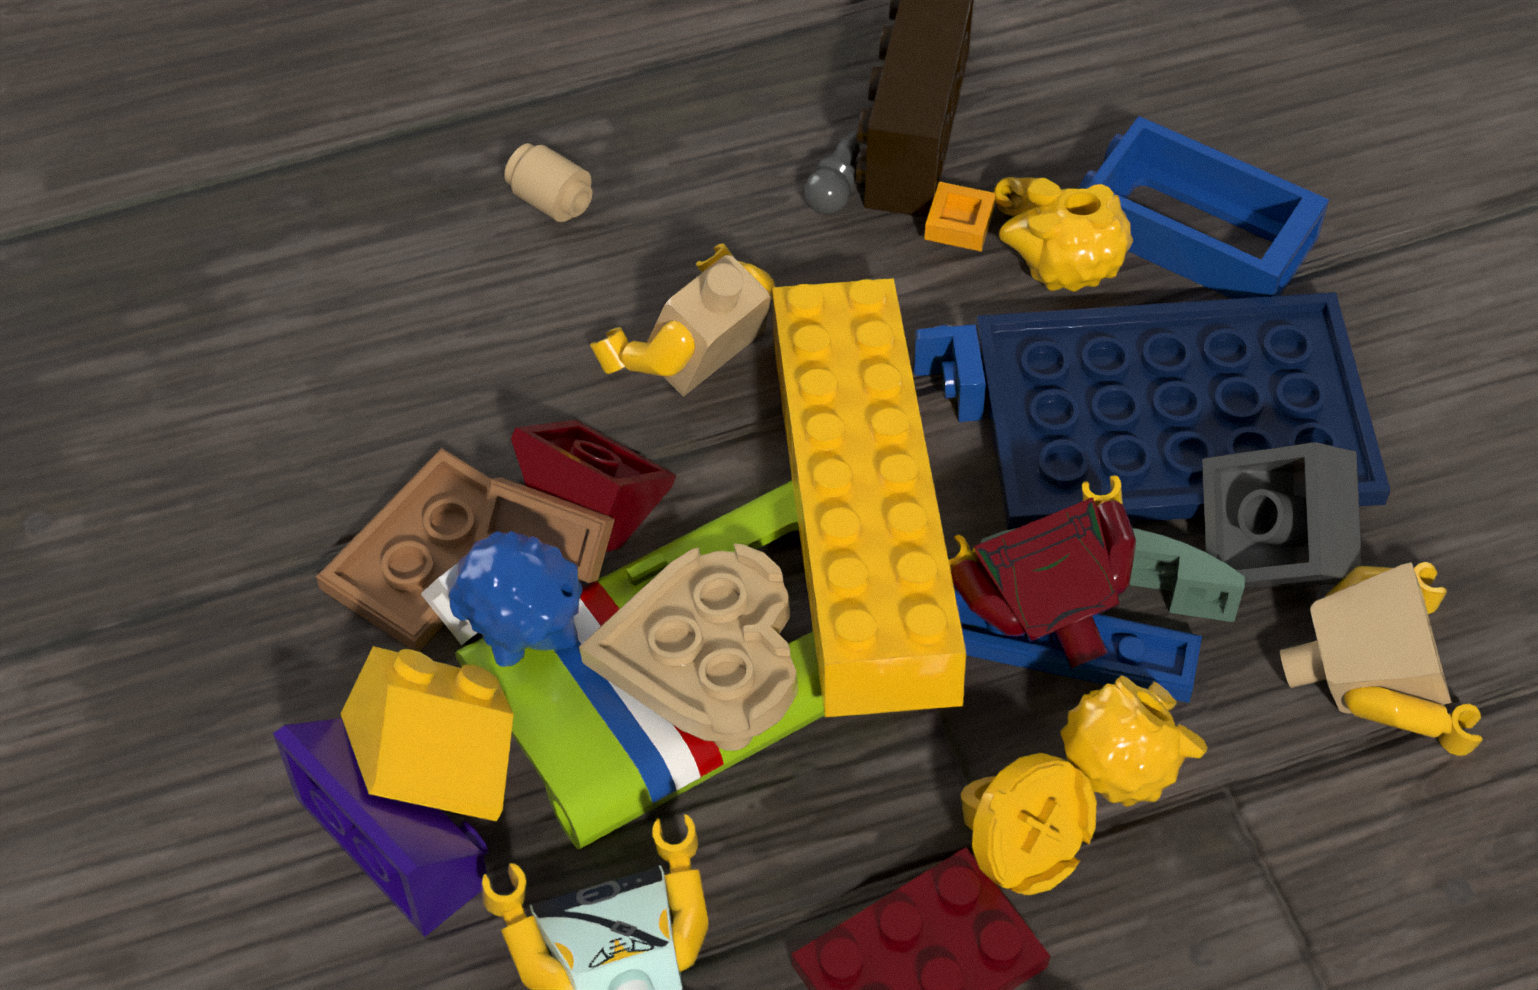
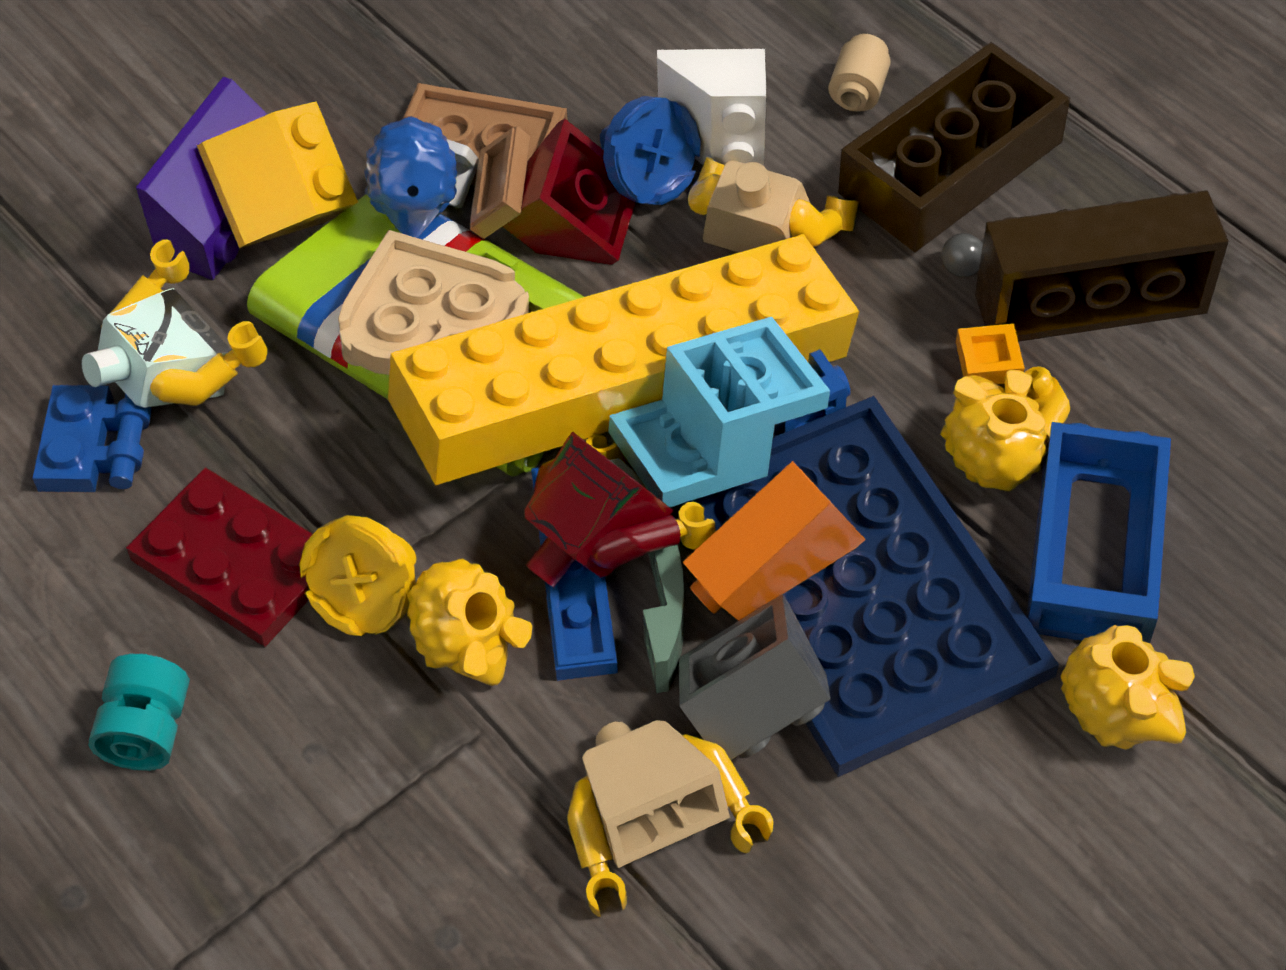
camera: 70 degrees right, 0 degrees up
none -> blue tile [600,96,701,205]
none -> medium azure bracket [608,317,830,507]
none -> white slope [657,49,766,166]
none -> orange slope [683,461,866,621]
none -> dark brown brick [838,42,1071,253]
none -> yellow animal [1061,625,1195,750]

